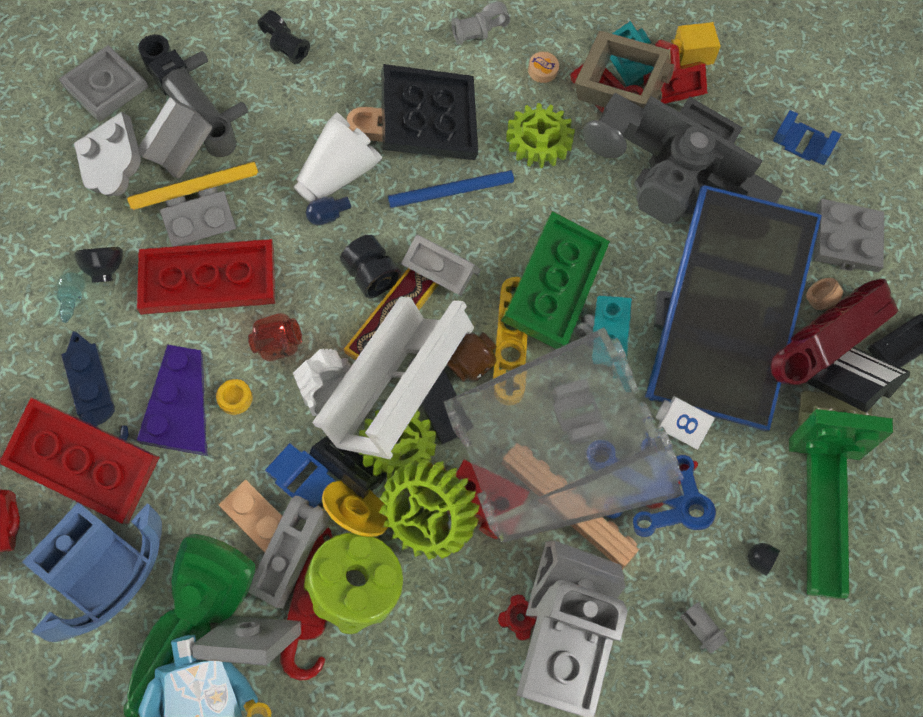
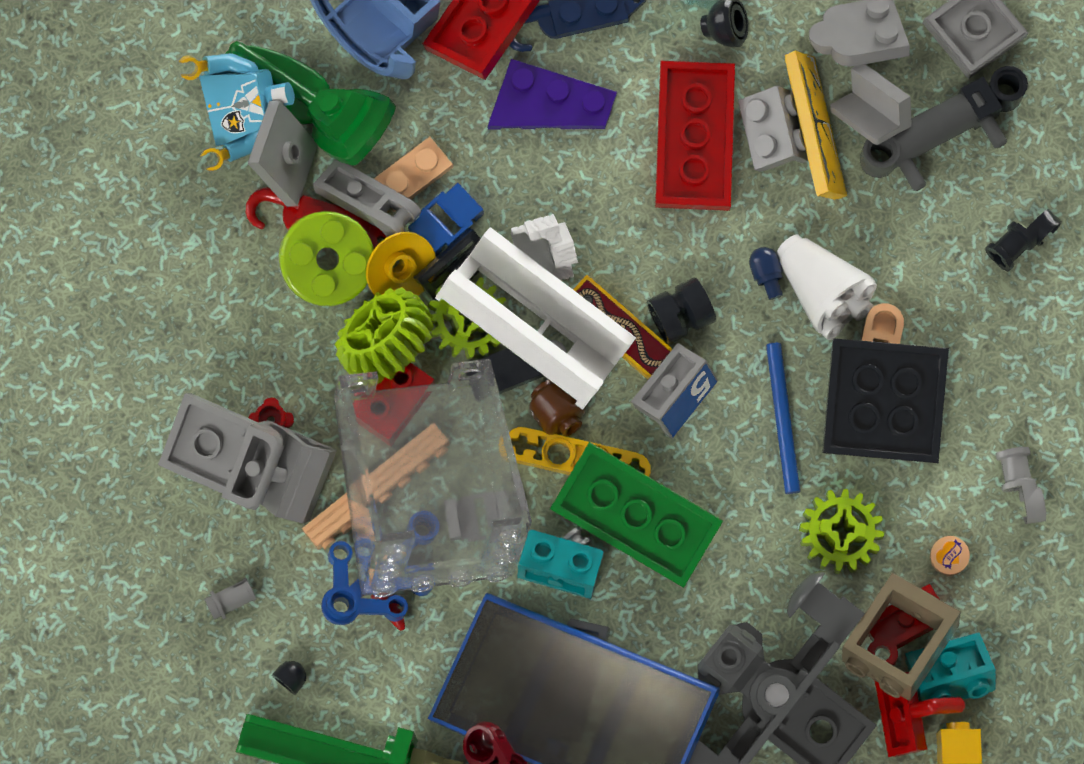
camera: 100 degrees right, 10 degrees up
yellow tile [216,379,253,415] -> none
clear red head [248,313,302,362] -> none
white brick [655,396,715,450] -> none

